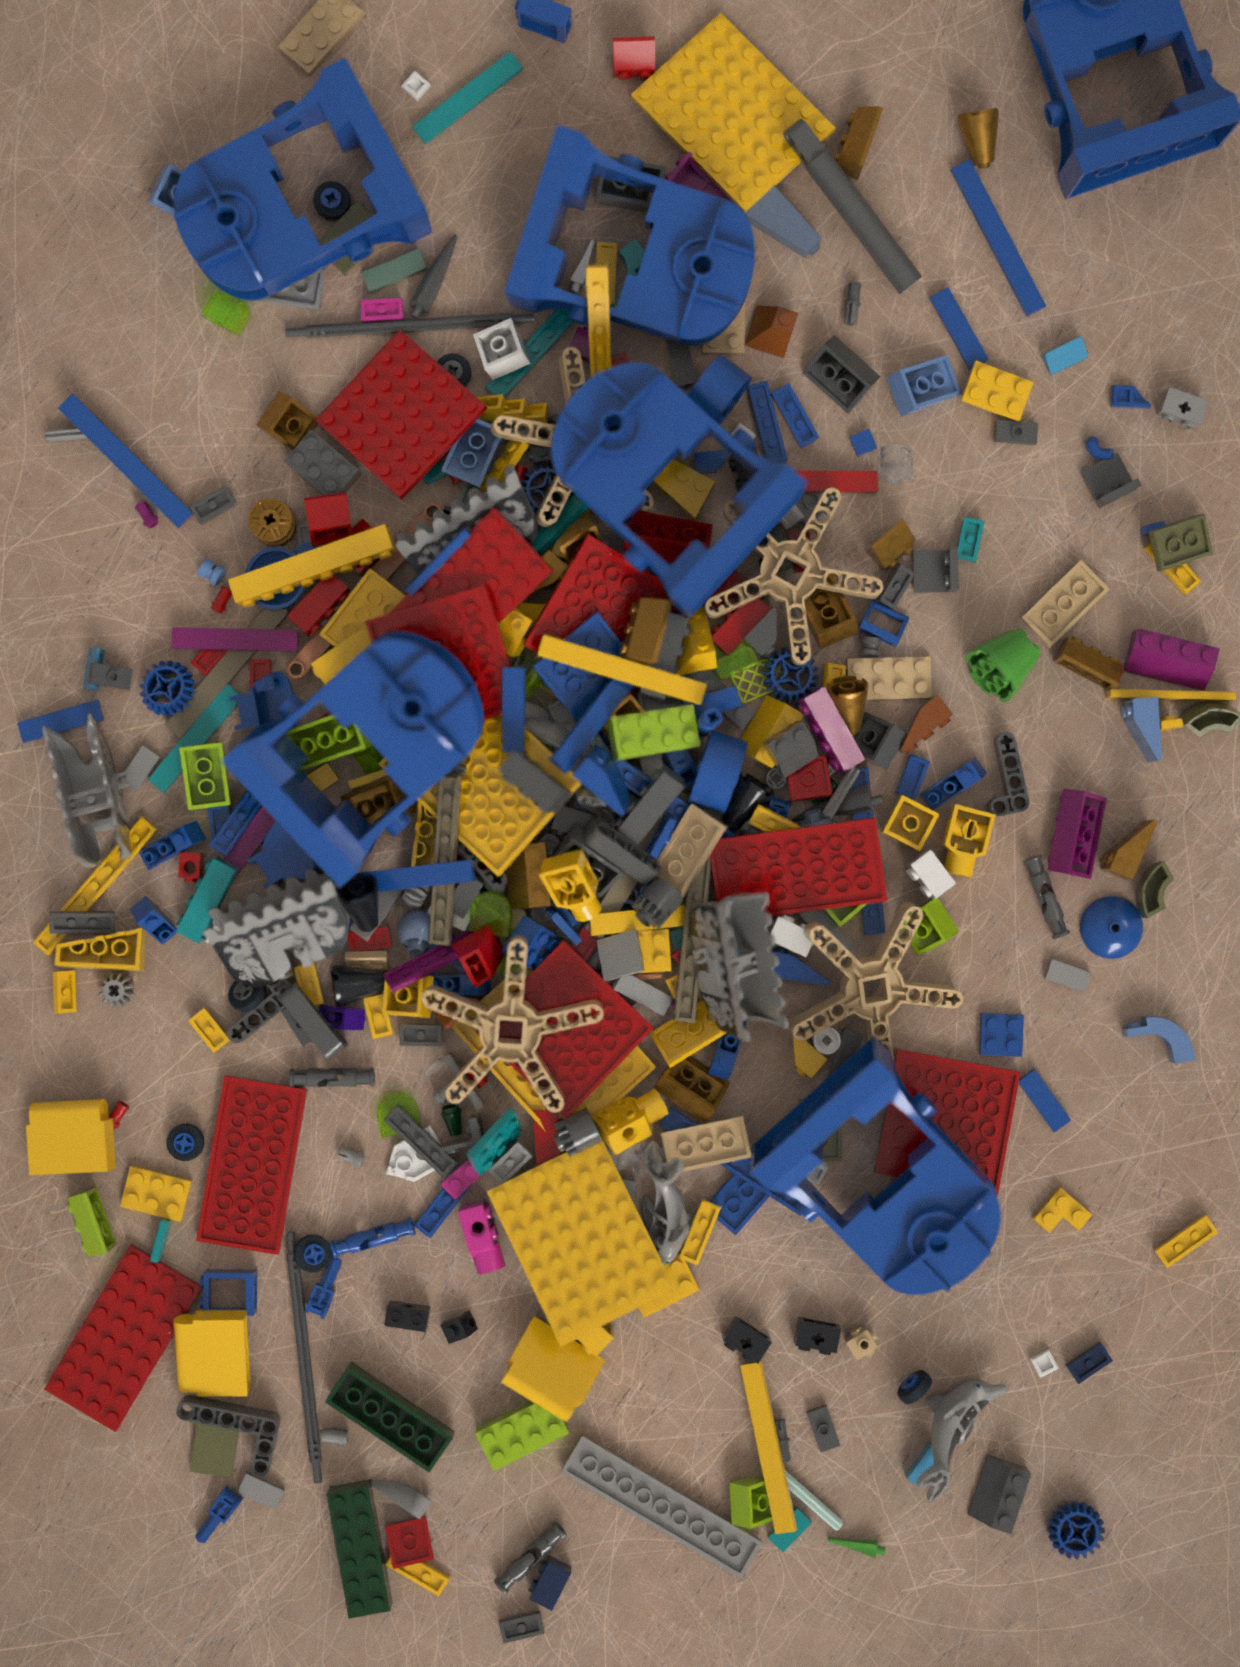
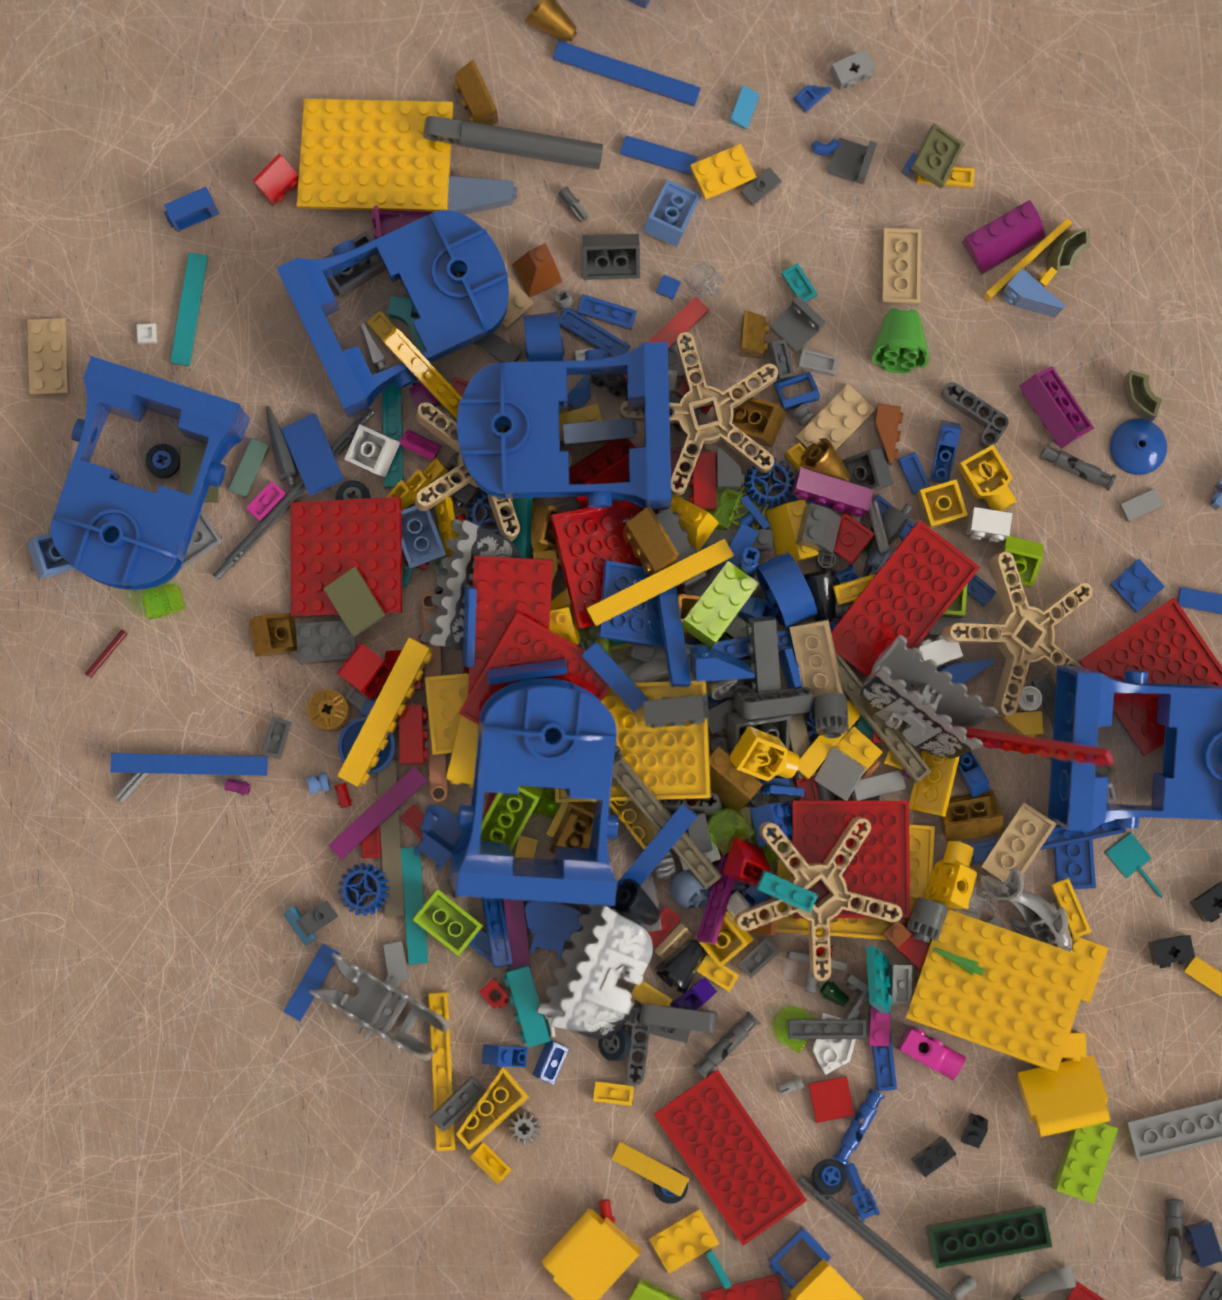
camera: 45 degrees left, 5 degrees down
blue slope [139,821,206,870] -> none
pearl gold slope [1053,637,1124,690] -> none
pearl gold slope [1100,820,1158,879] -> none
none -> dark red bar [85,629,127,678]
none -> blue tile [281,413,345,496]
none -> olive tile [324,567,386,637]
none -> dark pink plate [400,430,441,461]
none -> blue tile [487,659,567,685]
none -> blue slope [532,1040,569,1084]
none -> light grey bush [555,290,573,309]
none -> sand blue slope [563,418,637,446]
none -> yellow tile [611,1142,689,1196]
none -> white tile [727,891,750,918]
none -> blue tile [739,495,771,530]
none -> teal tile [756,871,818,913]
none -> light grey tile [798,348,839,376]
none -> red tile [808,1076,855,1123]
none -> dark orange brick [882,921,912,948]
none -> bright green piece [933,947,985,976]
none -> red plate [952,725,1113,766]
none -> teal piece [1106,833,1163,898]

